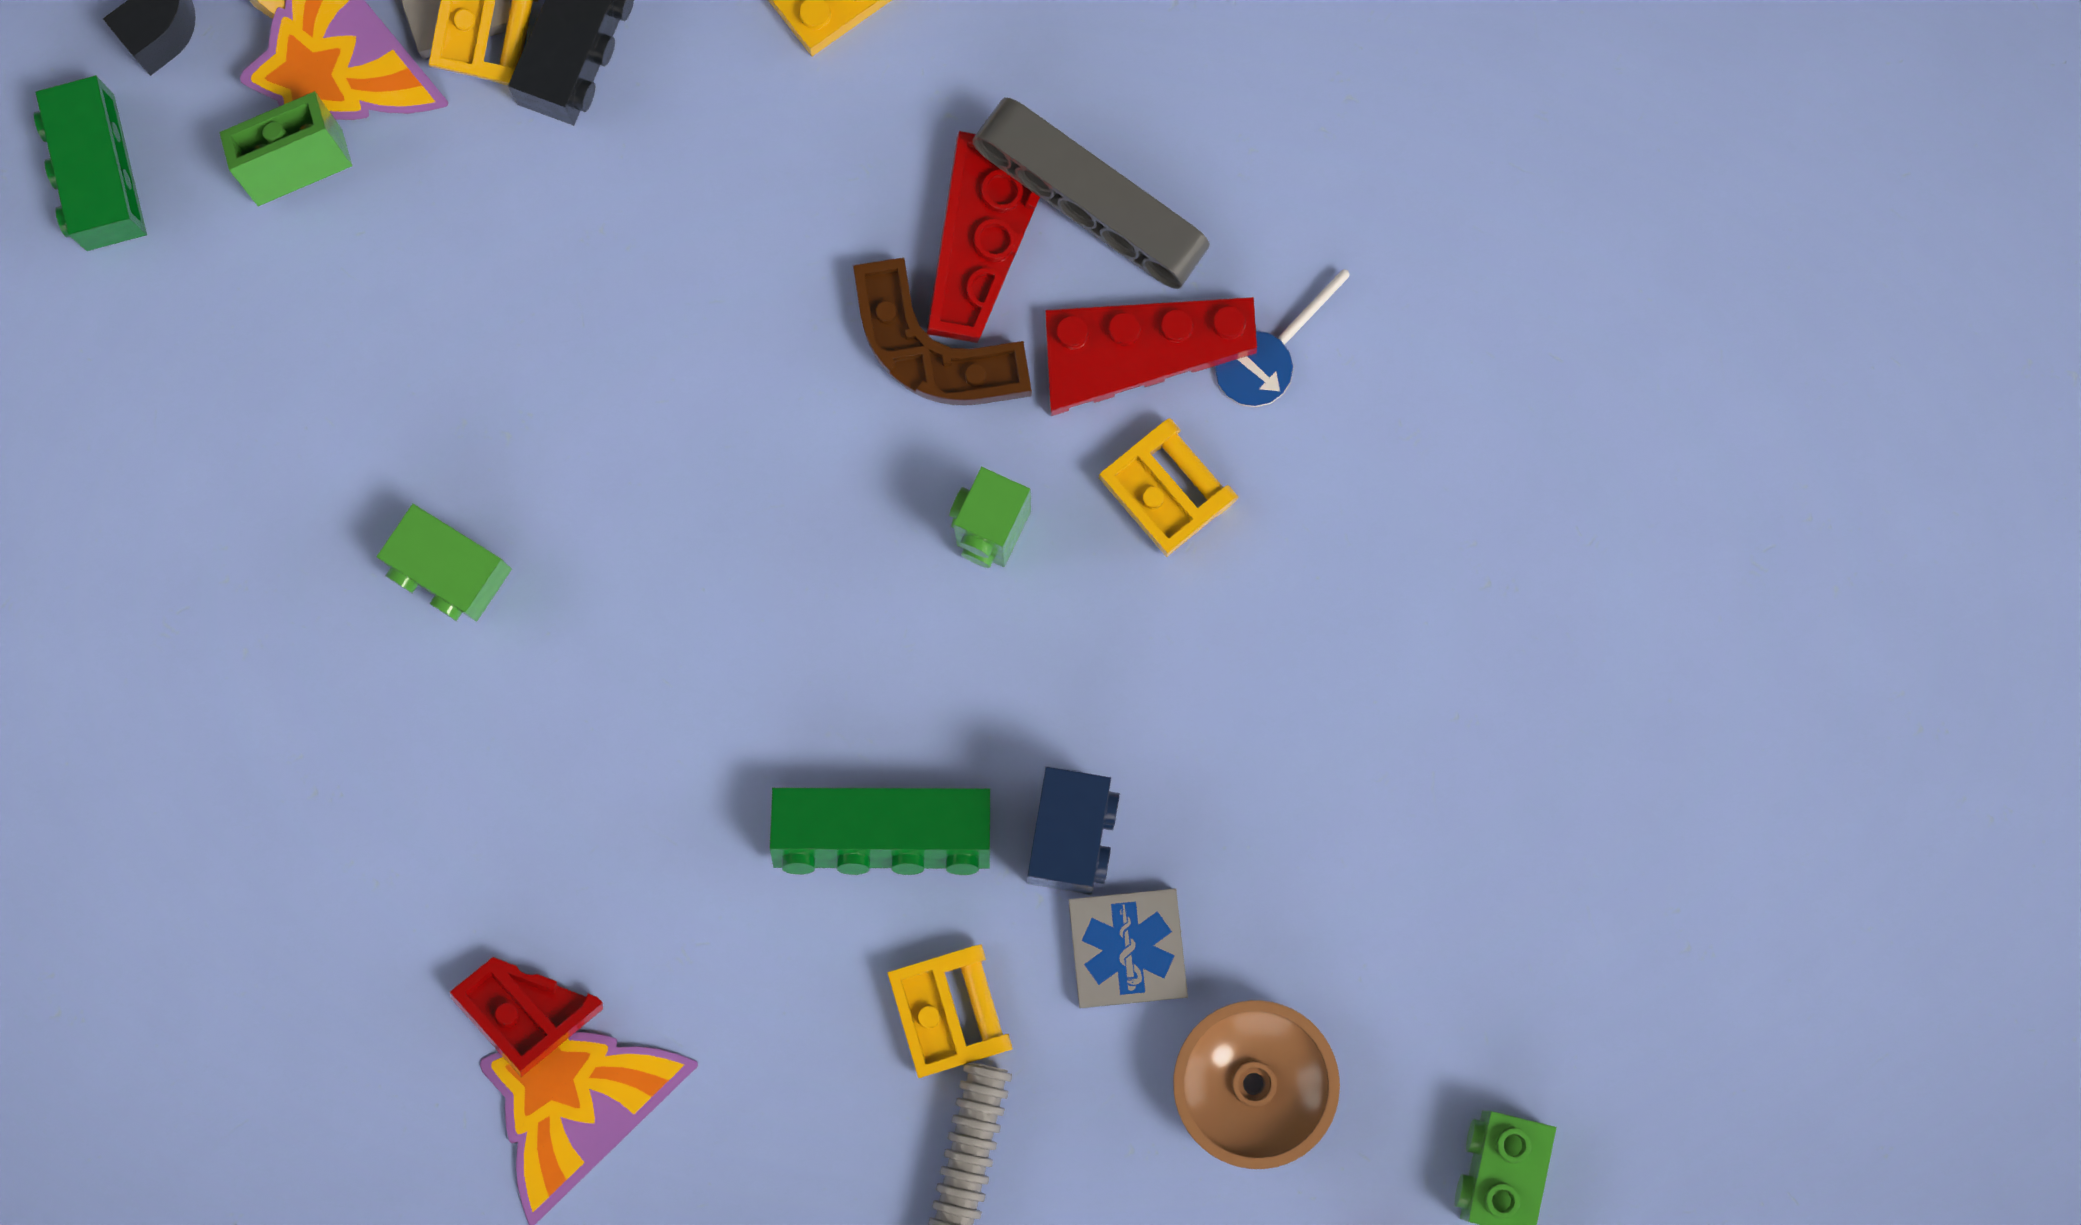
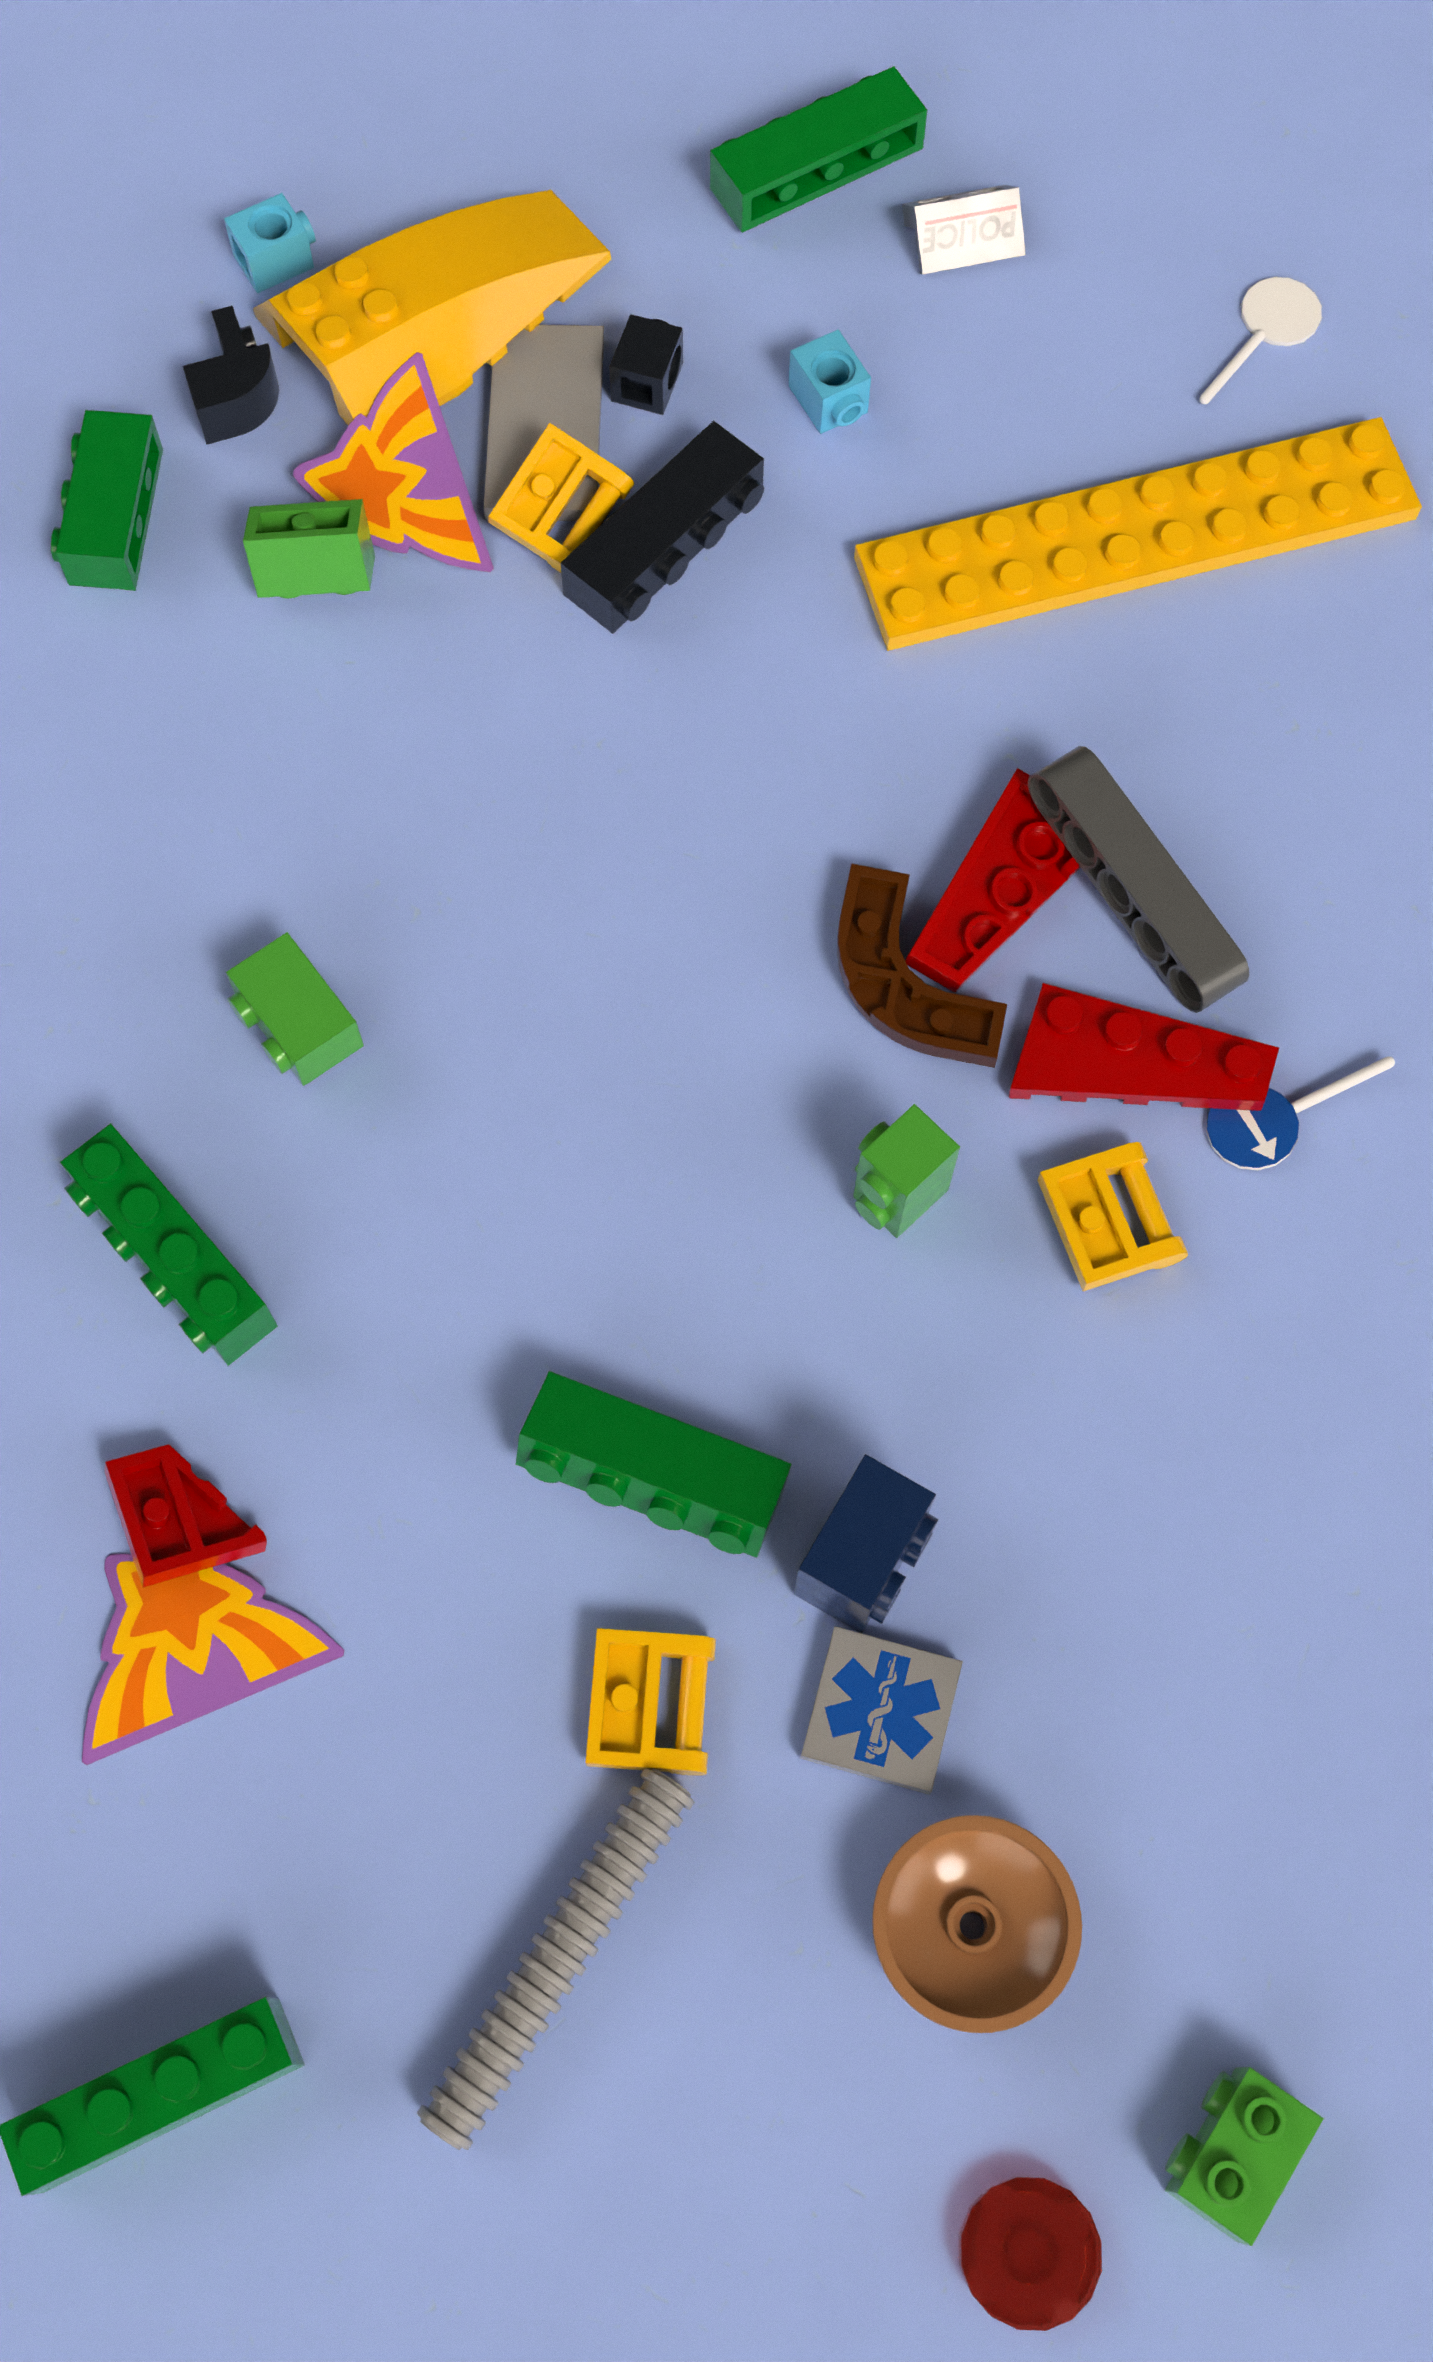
camera: 20 degrees right, 10 degrees down
none -> green brick [60,1123,278,1366]

